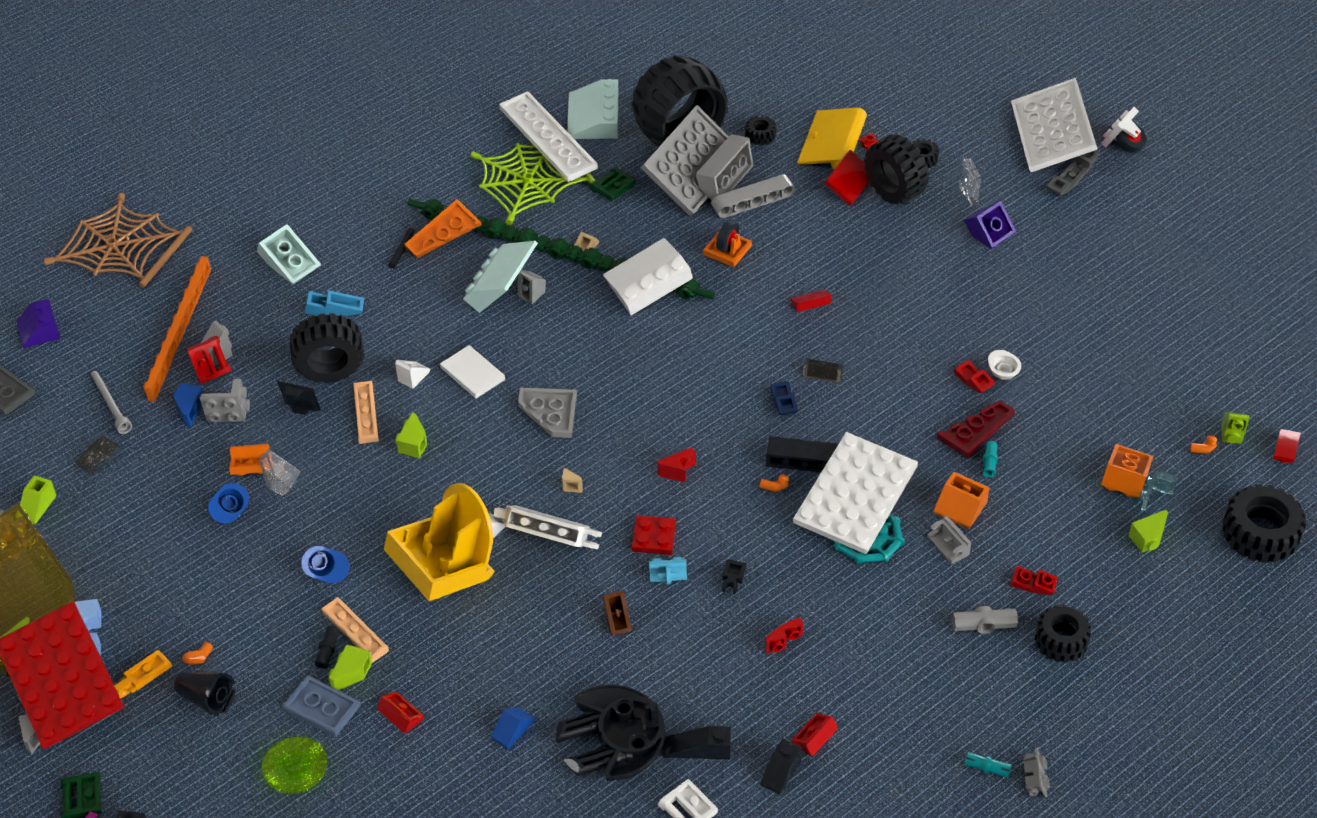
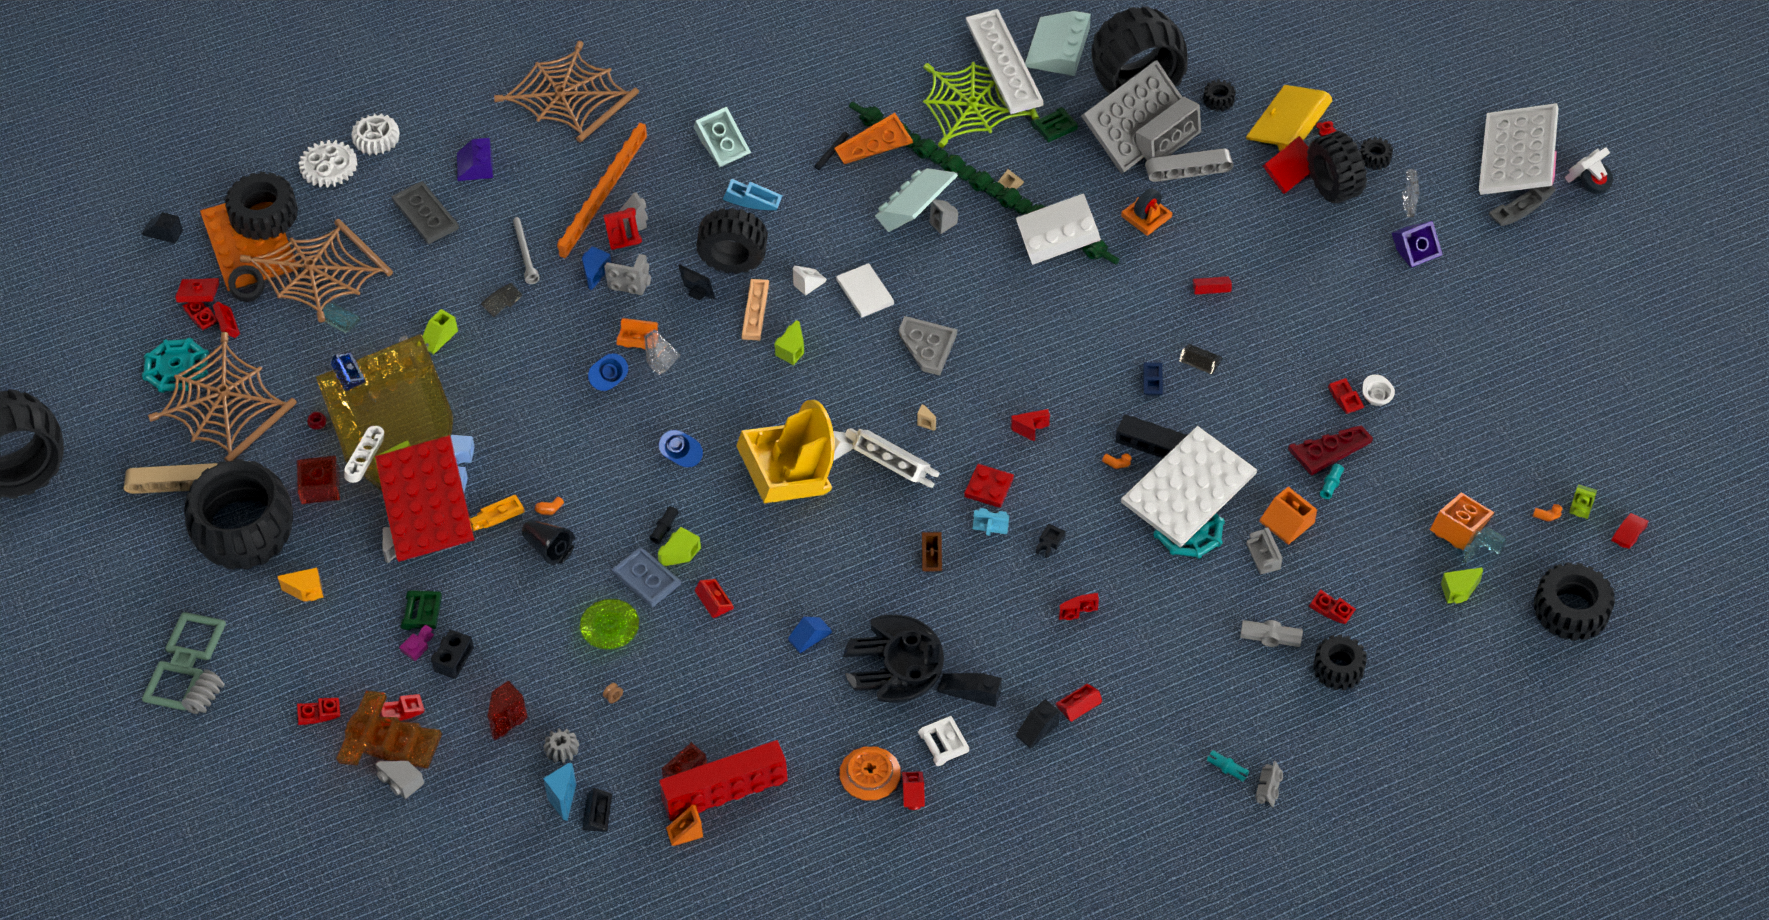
camera: 15 degrees right, 5 degrees up
light nougat tile [321,597,389,663] -> none

